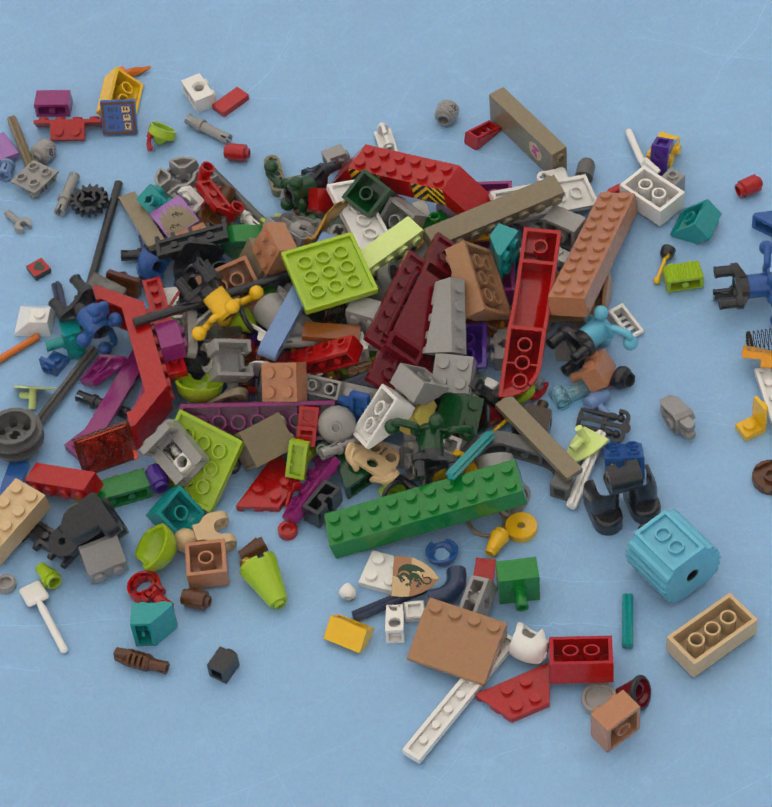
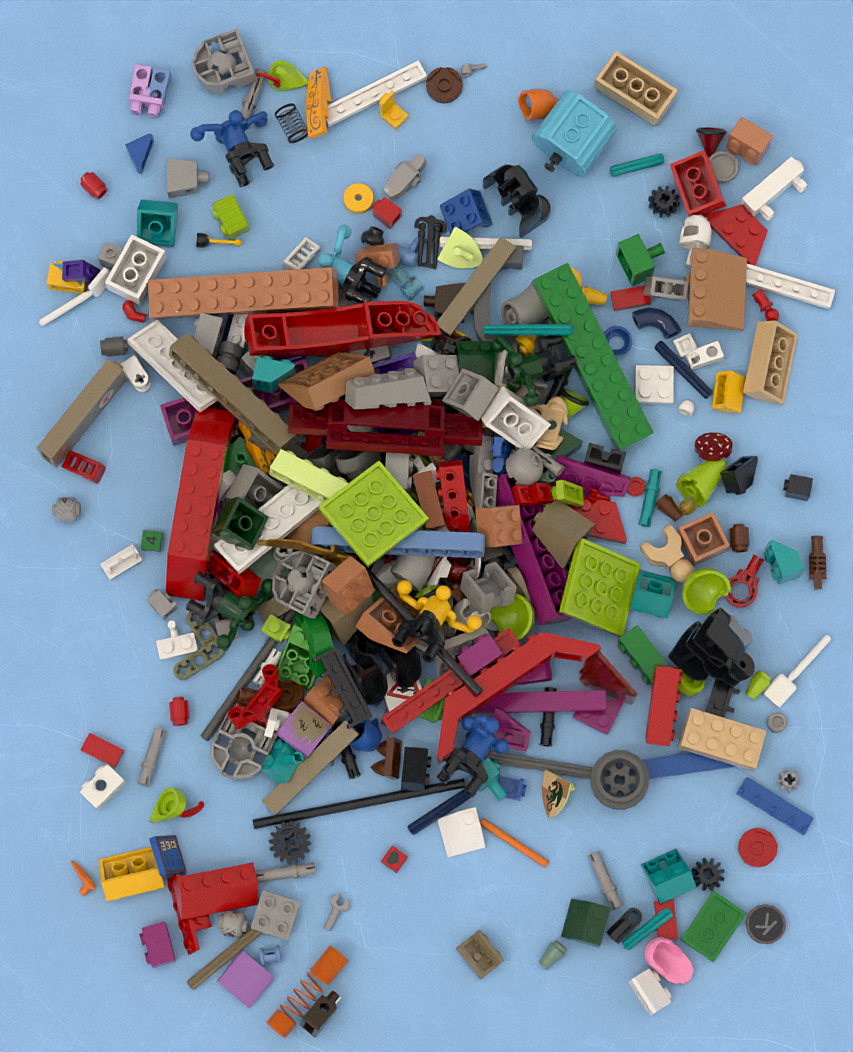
camera: 115 degrees left, 25 degrees up
light grey brick [139,419,211,487] -> none
dark purple brick [145,463,170,494] -> none
shield [391,555,439,597] -> none
none -> white plate [156,621,198,661]
none -> light grey torso [167,158,209,198]
none -> red slope [173,862,258,920]
none -> yellow piece [343,183,373,214]
none -> red brick [372,196,402,229]
none -> orange piece [518,89,558,121]
none -> teal pin [638,469,662,527]
none -> black gear [648,185,680,218]
none -> dark red tile [695,432,733,461]
none -> black slope [720,456,758,495]
none -> white brick [740,157,807,221]
none -> tan slope [743,320,798,405]
none -> red pin [752,289,779,321]

